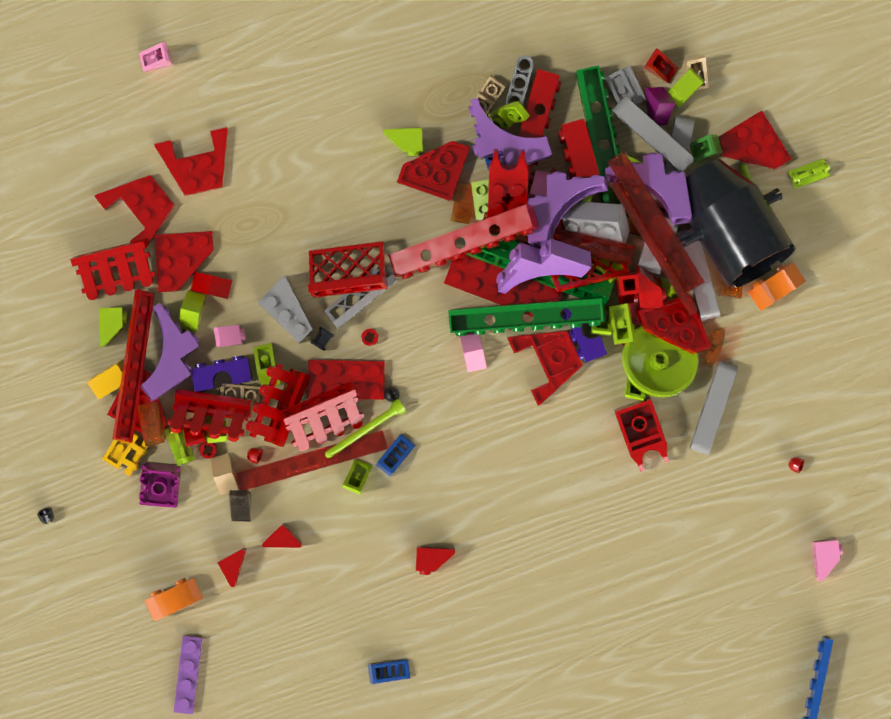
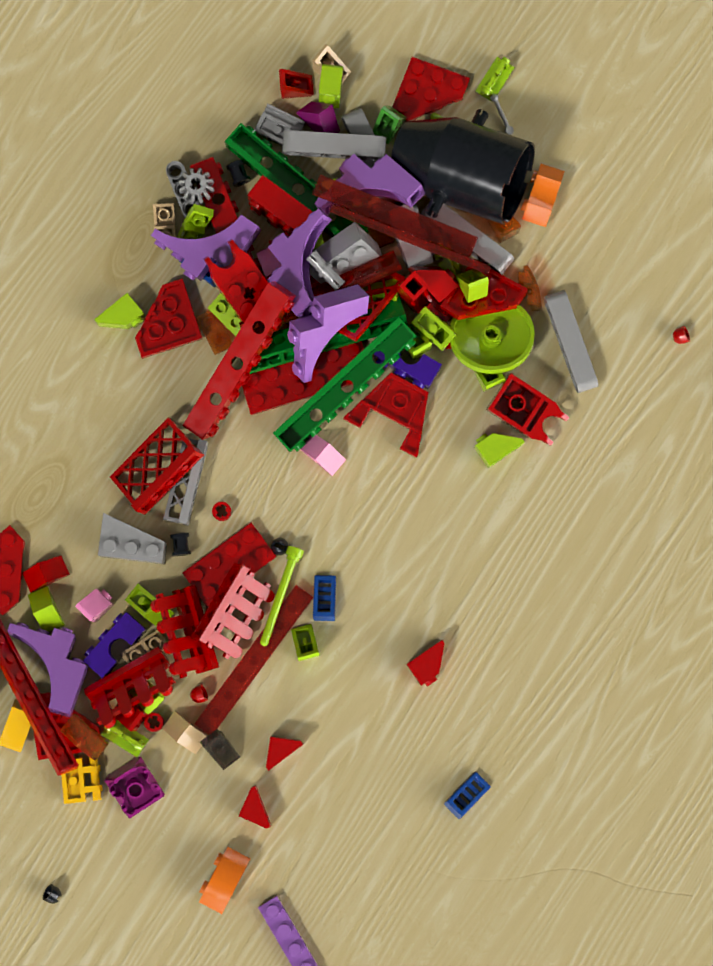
camera: 40 degrees left, 5 degrees down
none -> light grey gear [179,168,214,204]
none -> black bush [226,160,251,187]
none -> light grey pin [306,250,345,291]
none -> lime slope [455,268,489,303]
none -> lime slope [474,433,525,468]
none -> light grey hinge [490,94,514,135]

